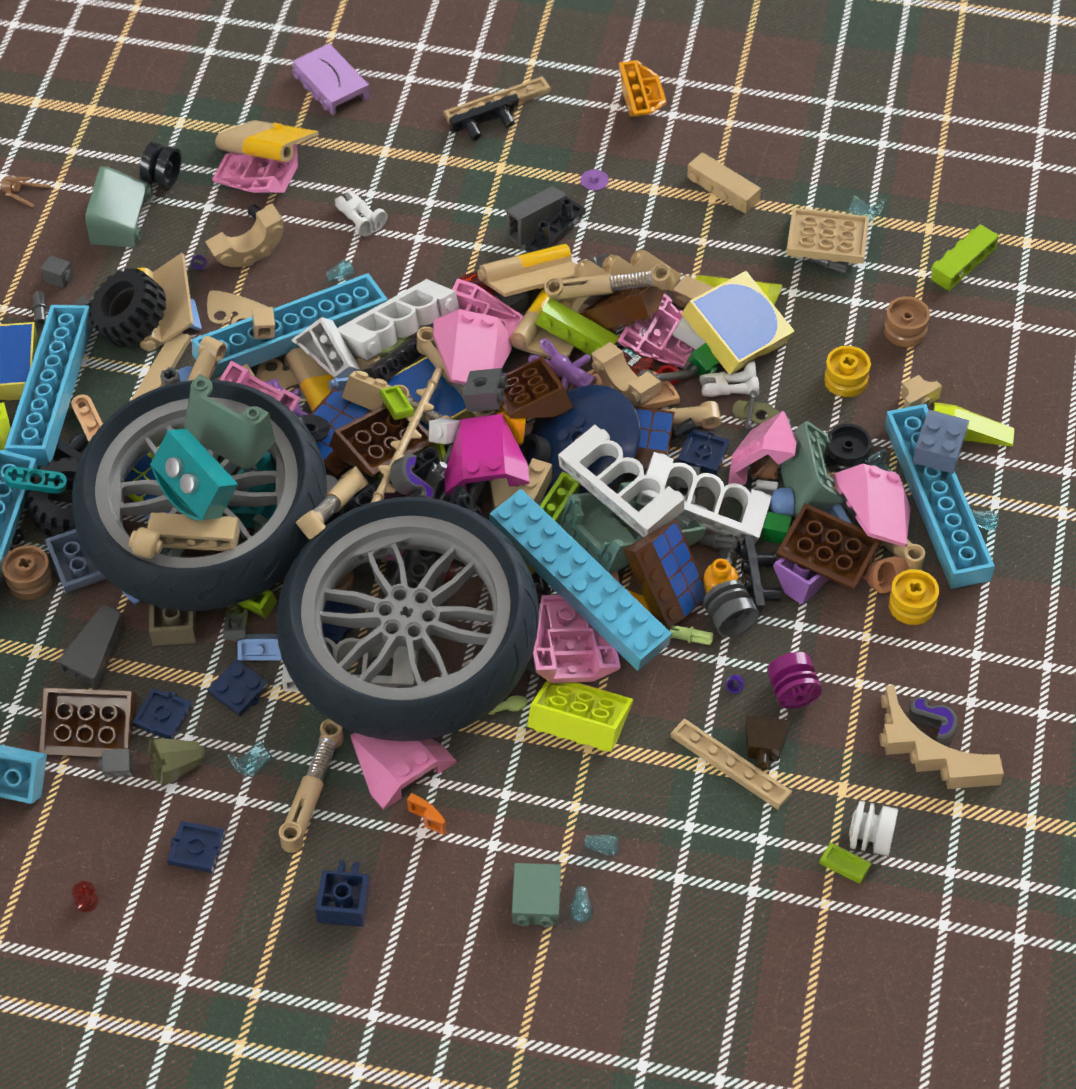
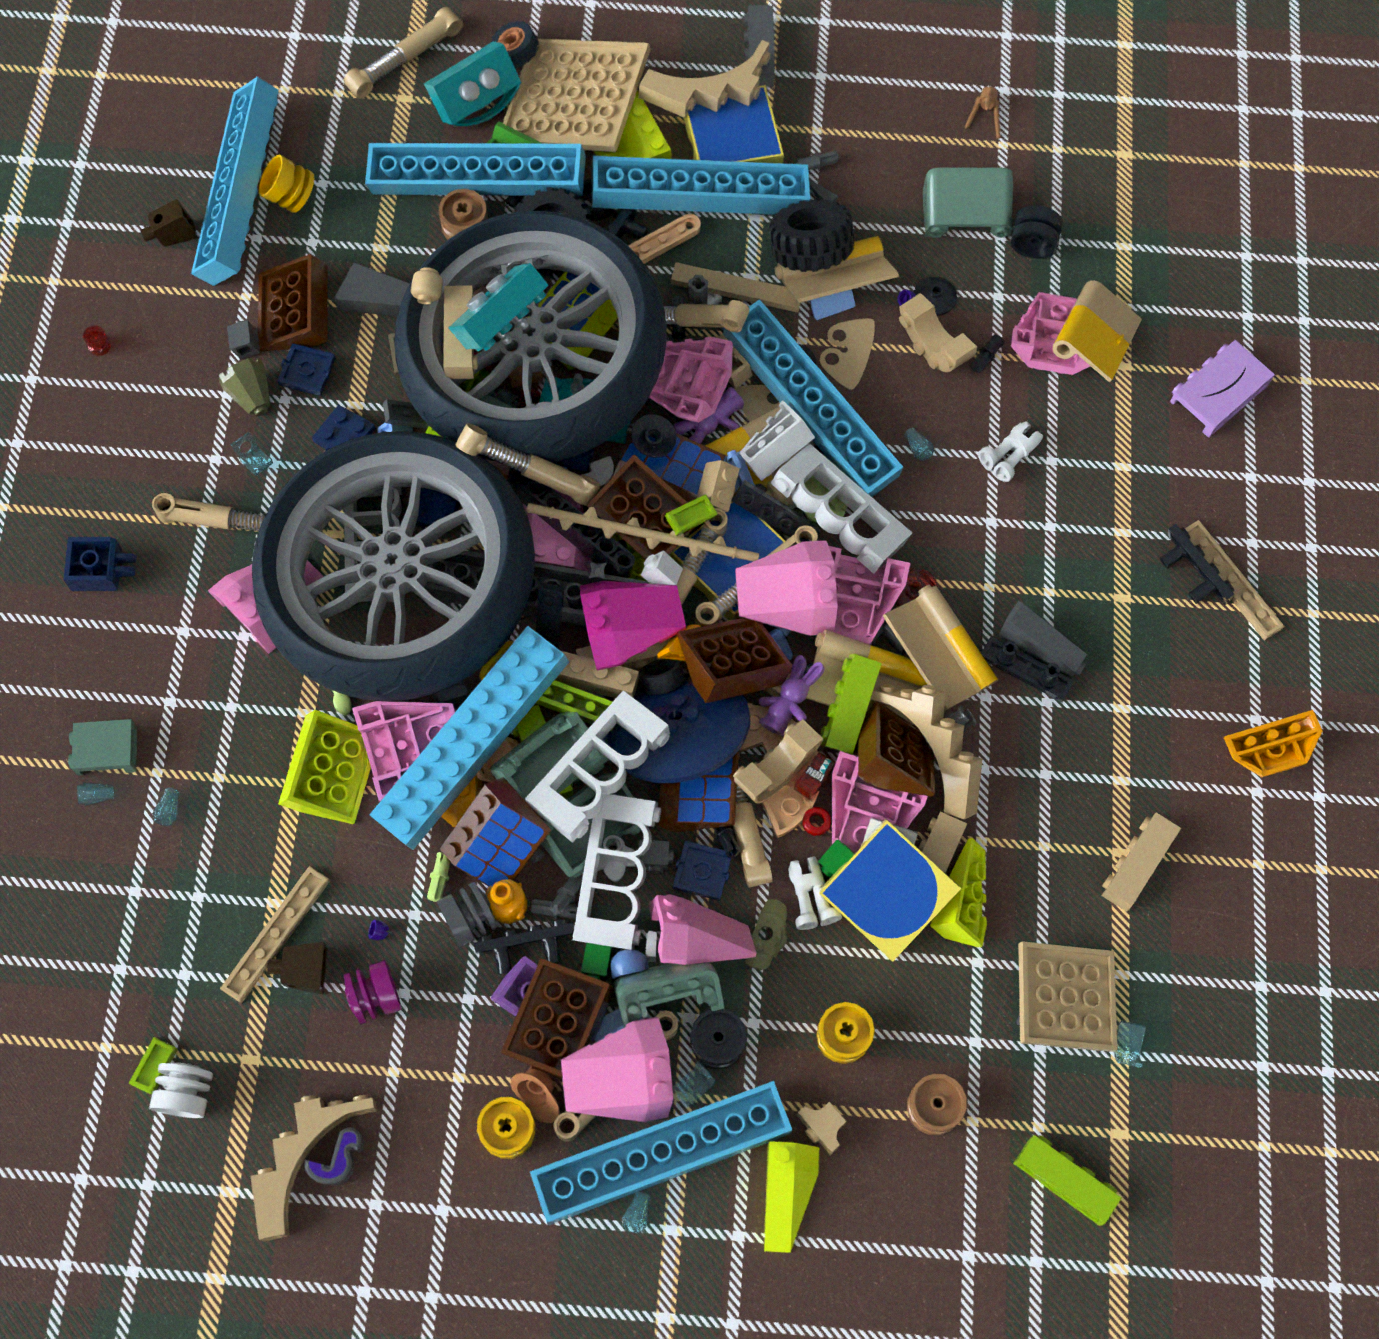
camera: 80 degrees right, 15 degrees up
teal beam [5,466,67,494] -> none
dark grey brick [40,255,74,288] -> none
dark blue plate [167,821,226,873] -> none
sand green windscreen [184,374,275,469] -> none
tan brick [252,307,275,339] -> none
dark grey animal [390,454,434,499] -> none
orange slope [407,793,446,835] -> none
dark grey brick [462,368,508,412] -> none
tan piece [544,263,675,303] -> none
medium lavender piece [580,169,609,191] -> none
dark grey hinge [638,361,699,382] -> none
dark grey hinge [744,390,758,429] -> none
sand blue brick [913,410,970,474] -> none
none -> black dish [914,277,957,316]

